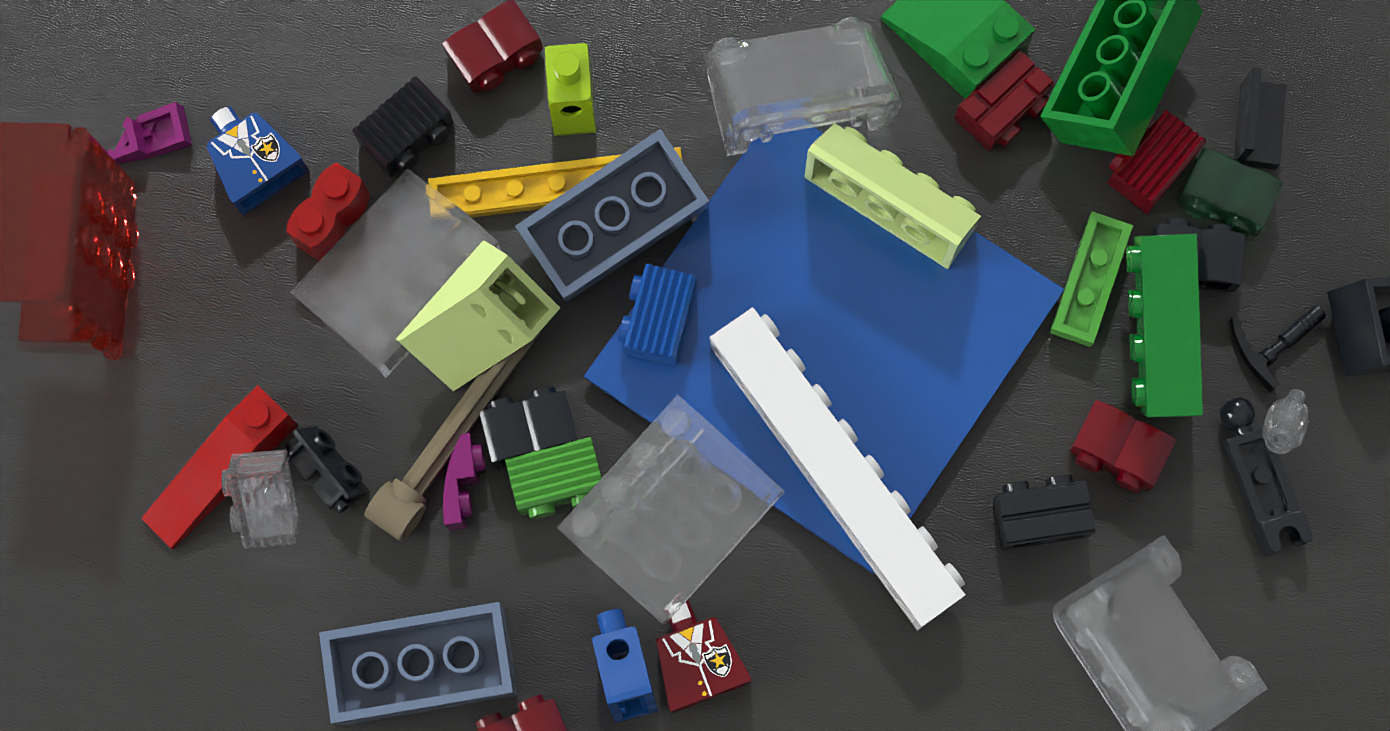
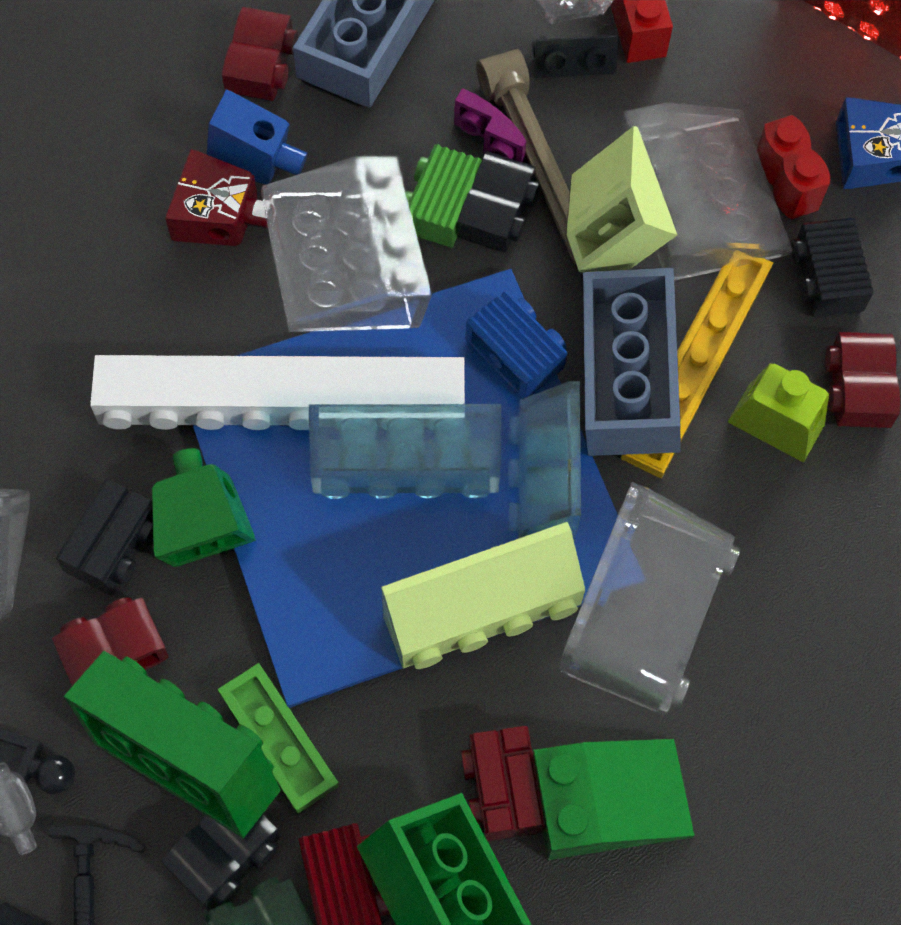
camera: 120 degrees right, 10 degrees down
none -> green torso [152,448,256,567]
none -> clear light blue slope [309,404,501,499]
none -> clear light blue slope [508,381,581,541]

